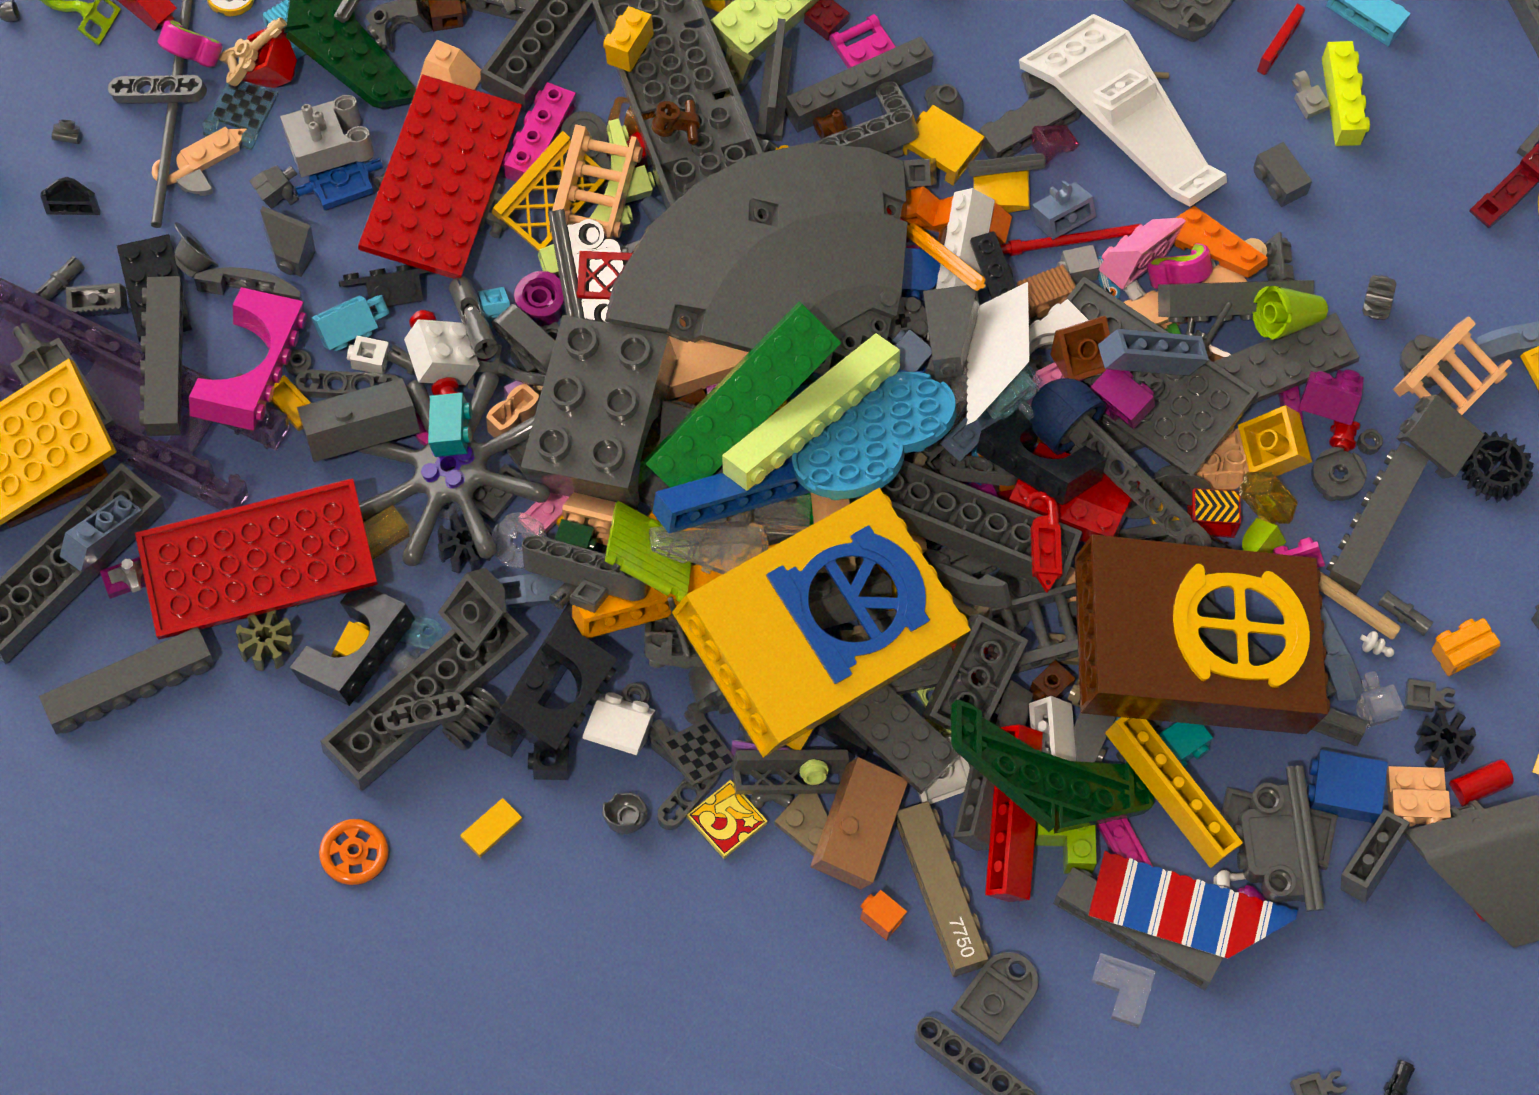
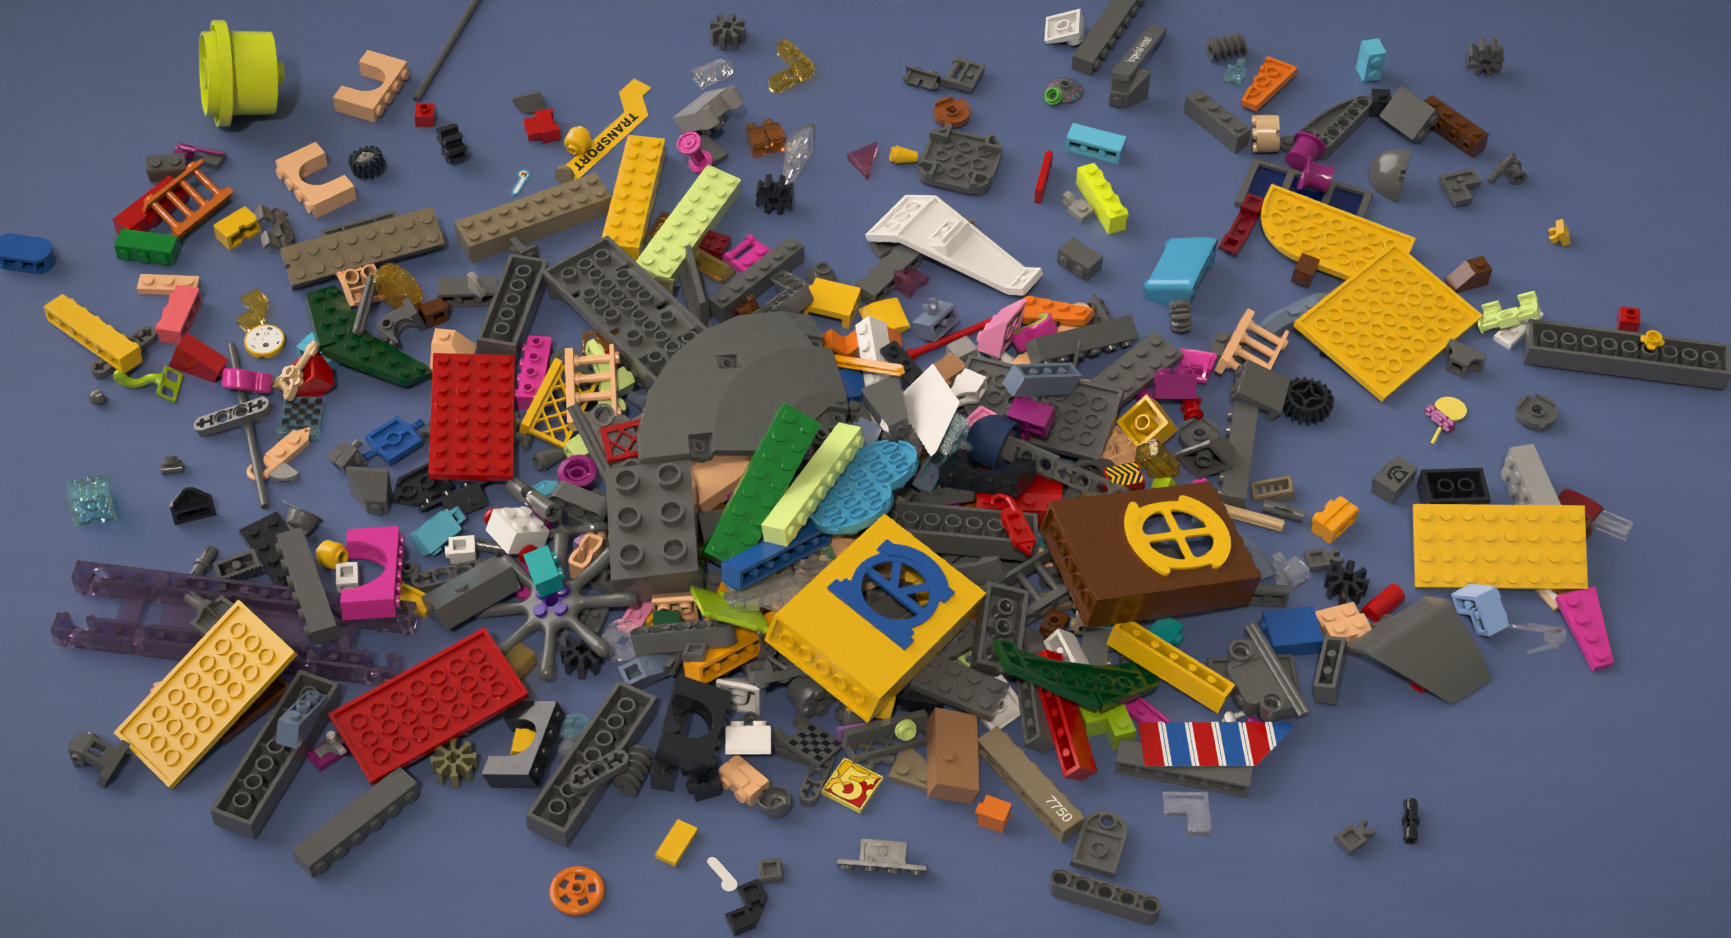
camera: 15 degrees left, 15 degrees down
dark grey slope [194,267,302,301] -> none
light grey piece [280,95,374,178] -> none
dark grey slope [438,568,506,652] -> none
yellow brick [603,6,654,72] -> none
reddish brown piece [651,100,700,145] -> none
dark grey brick [904,158,937,187] -> none
dark grey axle [968,153,1046,177] -> none
dark orange slope [1050,316,1110,380] -> none
lime cone [1253,286,1328,339] -> none
dark grey axle [1357,429,1383,455] -> none
white hair [1360,631,1394,657] -> none
none -> yellow head [316,540,348,570]
none -> white brick [336,562,360,597]
none -> black tile [390,463,456,507]
none -> dark grey cone [532,447,564,471]
none -> clear yellow brick [694,248,737,284]
none -> white sticker [707,857,737,892]
none -> white slope [716,678,766,716]
none -> light nougat brick [718,754,770,807]
none -> black tile [725,879,768,937]
none -> dark grey tile [757,858,783,885]
none -> bracket [836,838,928,876]
none -> dark azure windscreen [1143,237,1218,309]
none -> dark grey slope [1175,436,1235,479]
none -> dark pink piece [1178,348,1217,384]
none -> dark tan slope [1250,475,1296,502]

